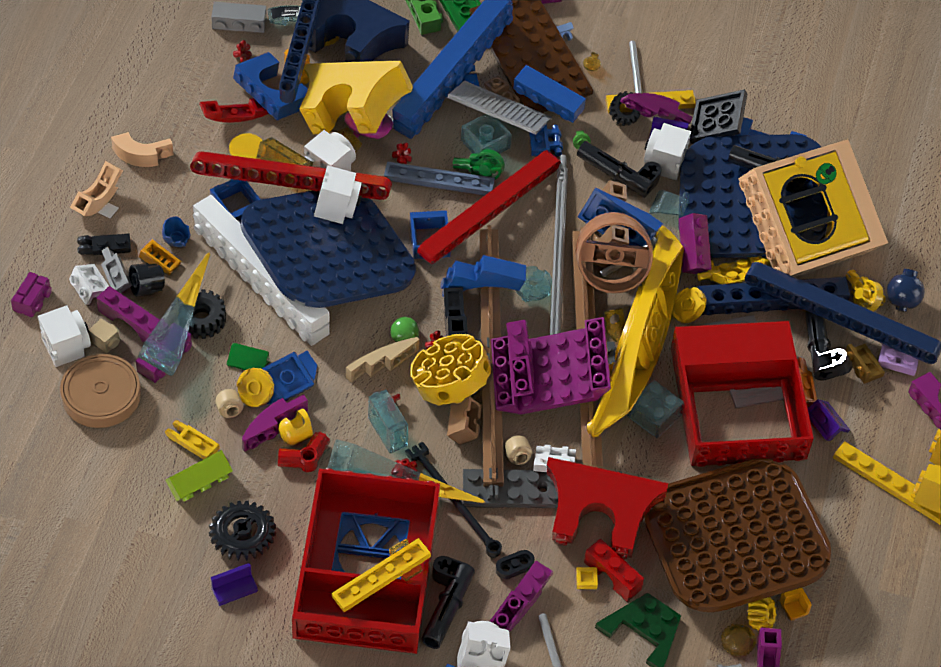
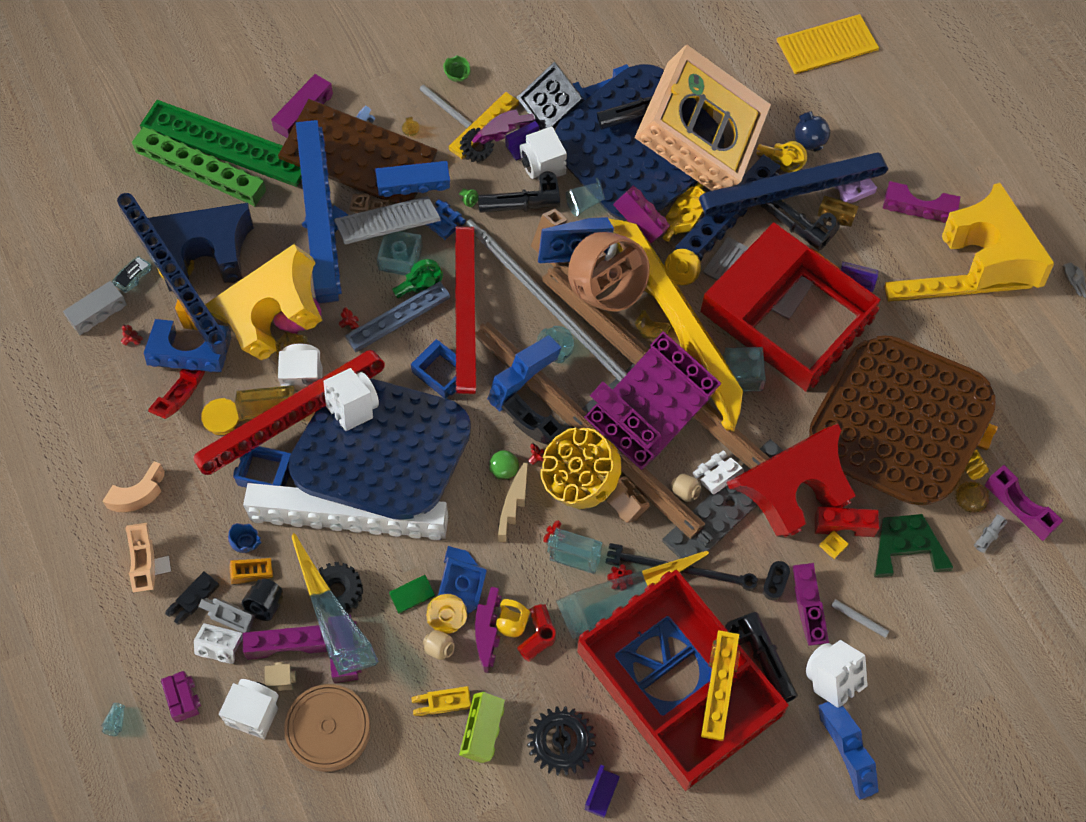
camera: 40 degrees left, 10 degrees up
none -> bright green hair [443,55,471,82]

